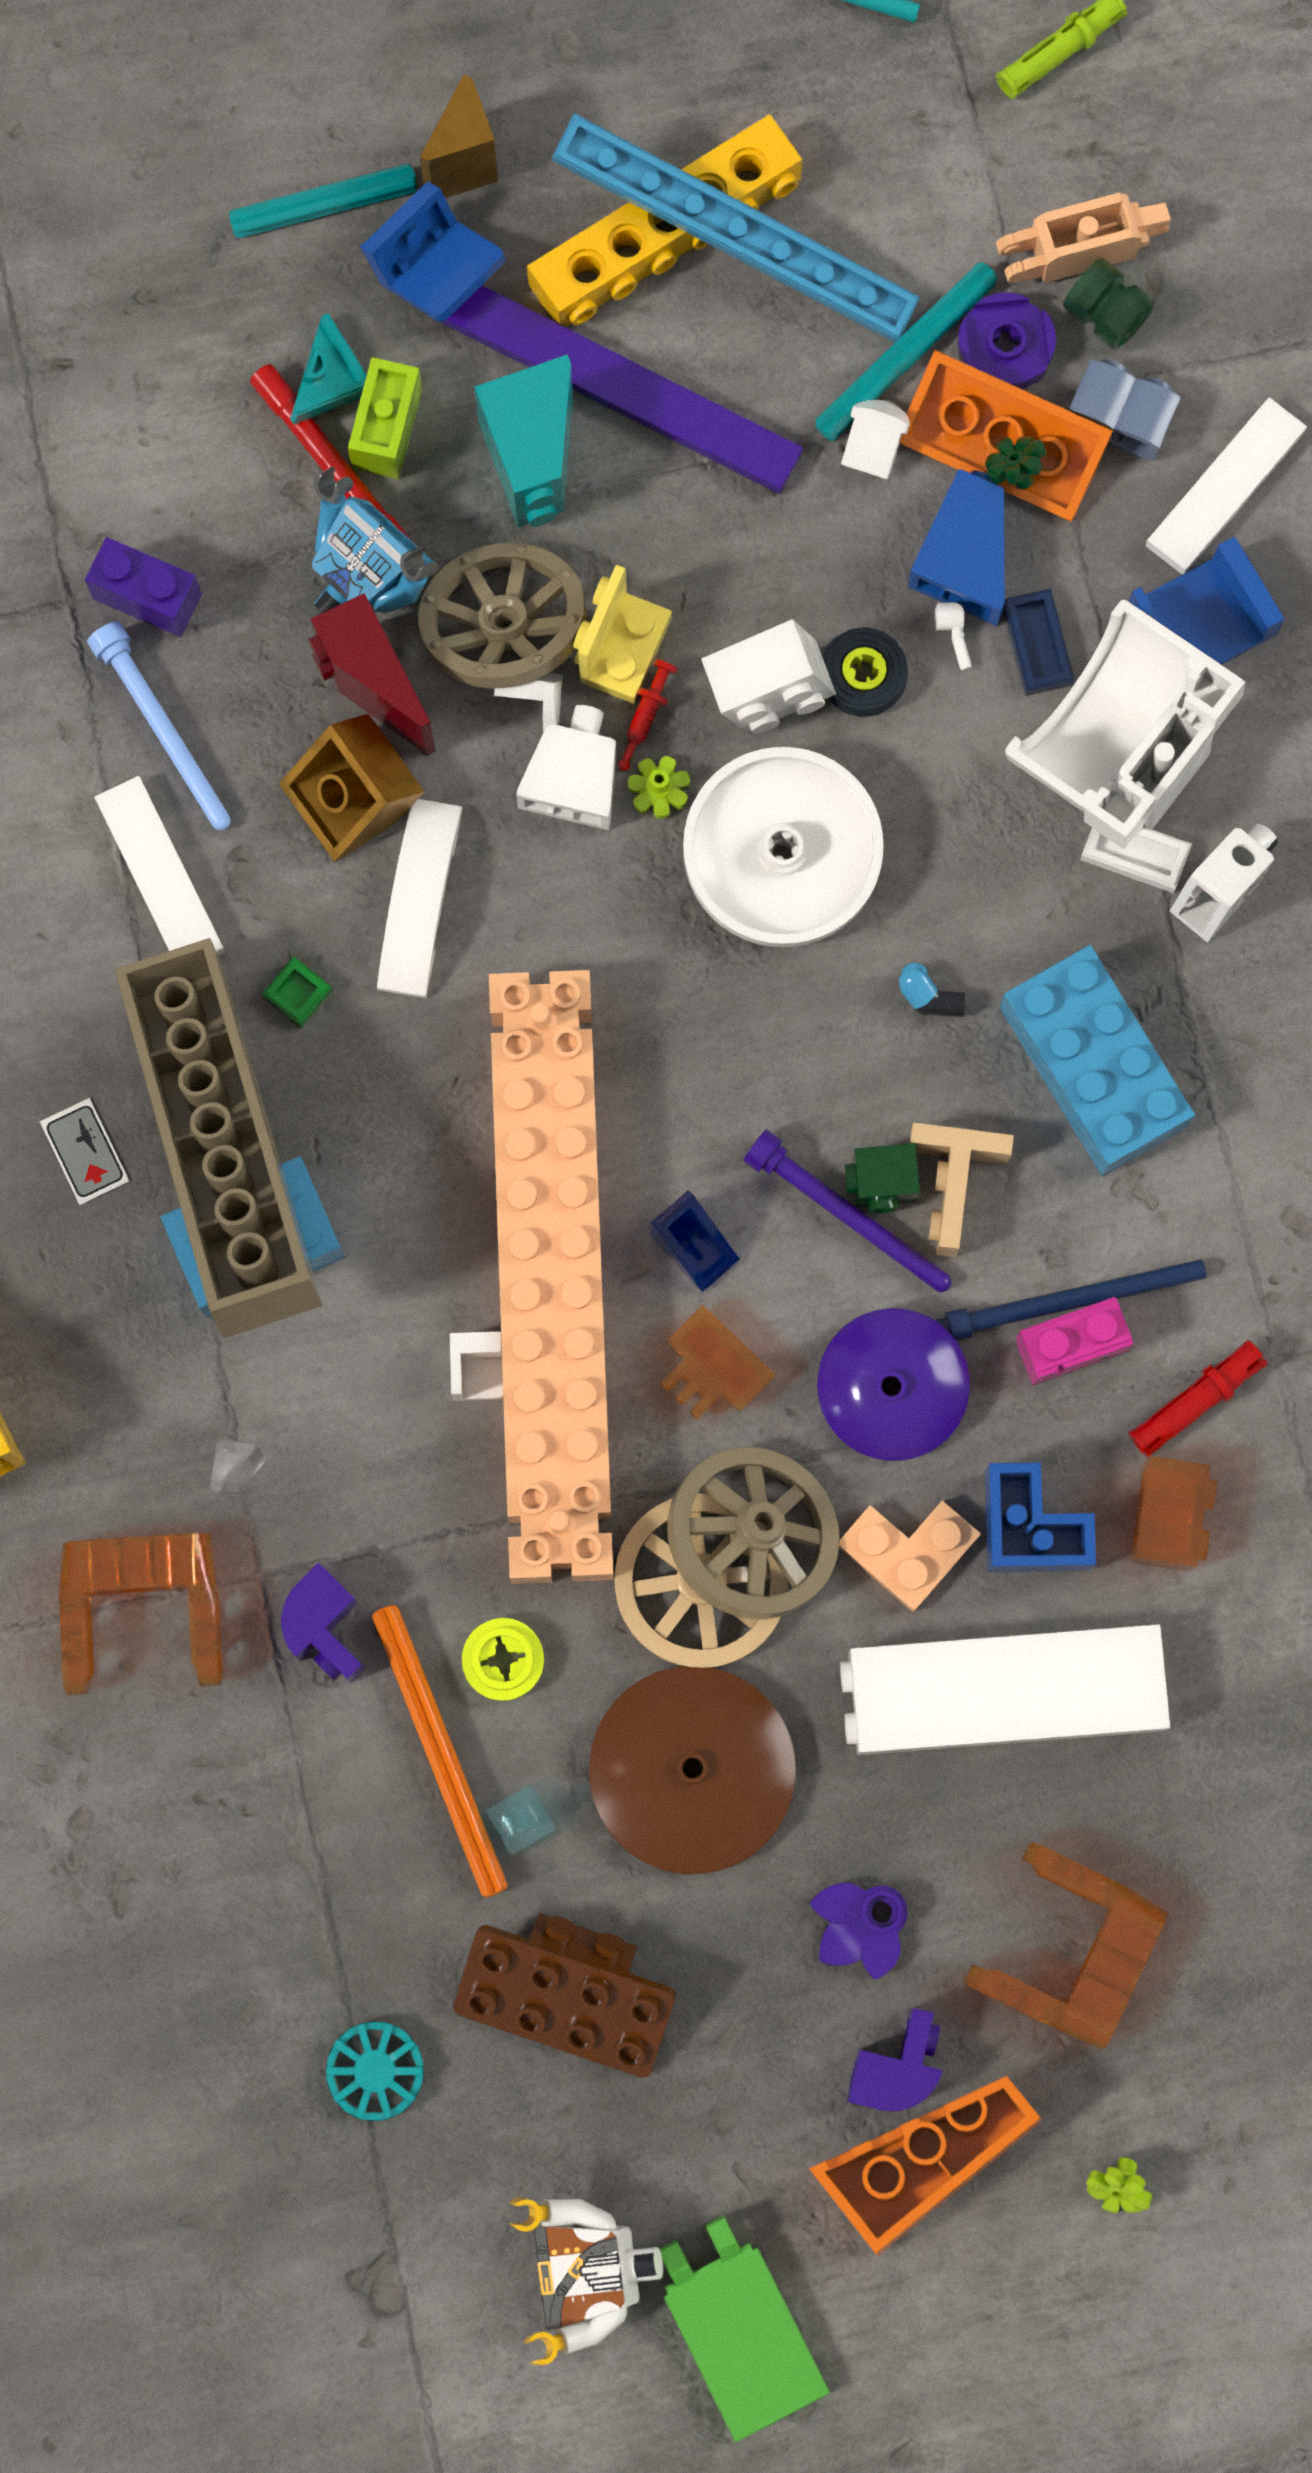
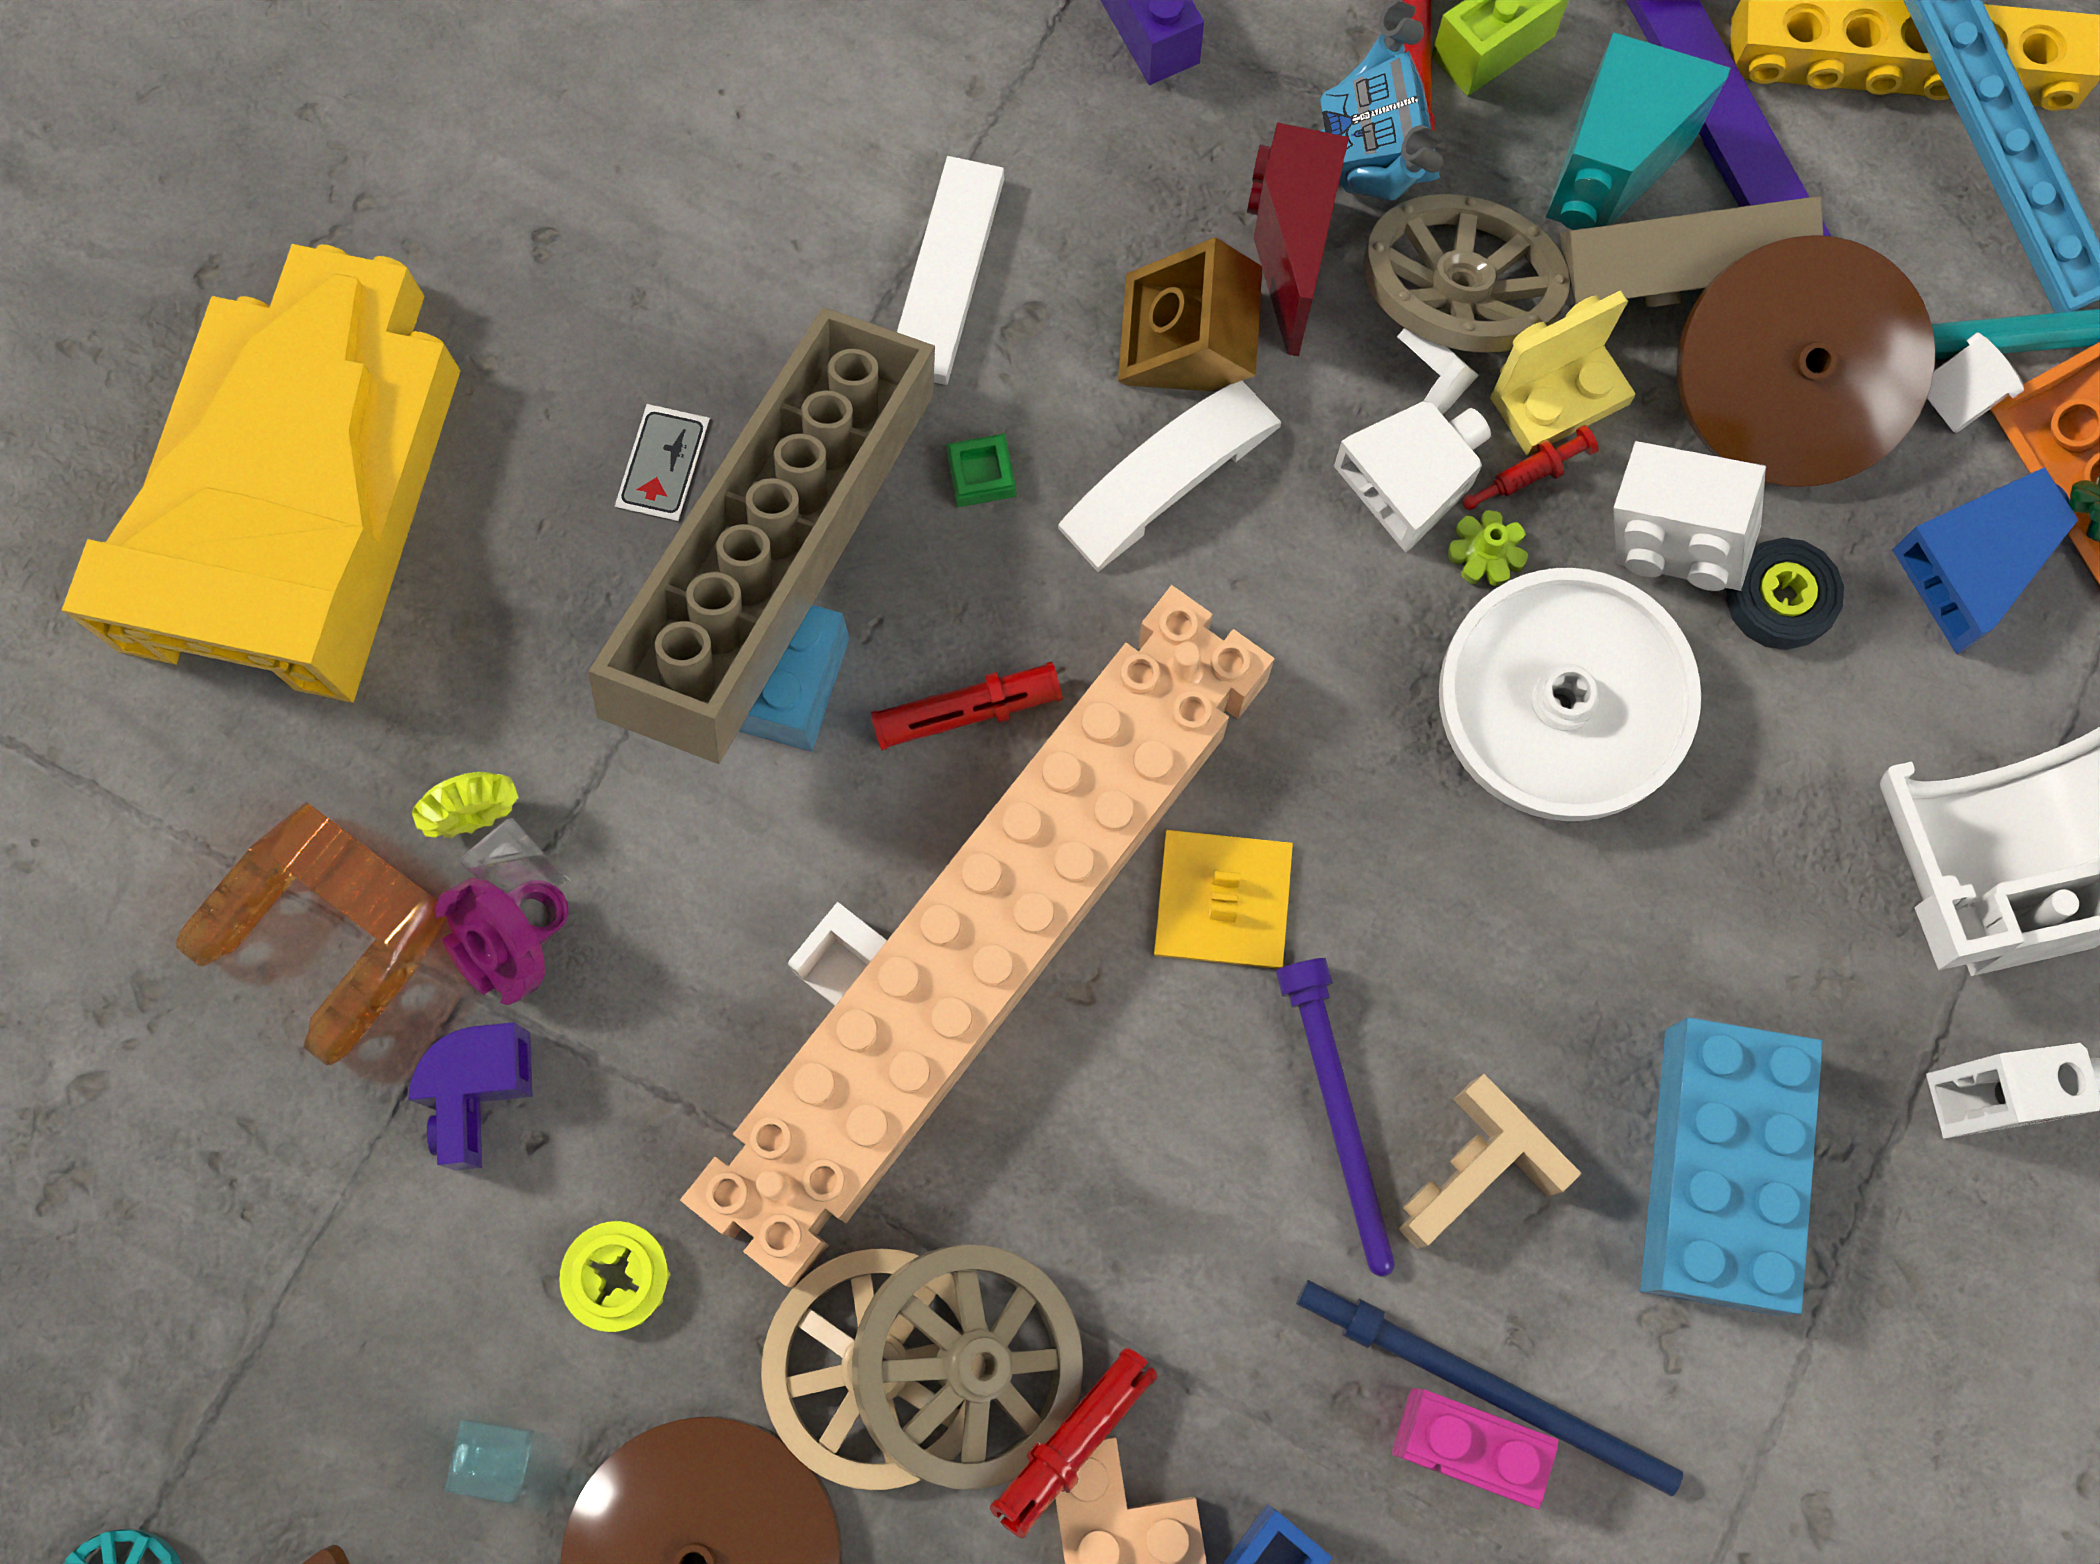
camera: 40 degrees right, 5 degrees down
light blue piece [87,621,231,831] -> none
orange axle [372,1605,508,1898] -> none
clear blue slope [650,1190,740,1292] -> none
clear orange hinge [660,1305,776,1420] -> none
dark purple dish [817,1308,970,1461] -> none
dark green brick [844,1143,920,1214] -> none
arm [899,962,965,1017] -> none
white hand [935,602,972,671] -> none
dark blue tile [1003,588,1075,696] -> none
white tile [1080,826,1192,893] -> none
none -> neon yellow gear [412,772,519,839]
none -> magenta tile [435,877,569,1005]
none -> red pin [871,661,1063,751]
none -> red pin [990,1348,1157,1538]
none -> yellow piece [1154,830,1293,969]
none -> dark tan brick [1560,196,1823,307]
none -> reddish brown dish [1677,235,1935,487]

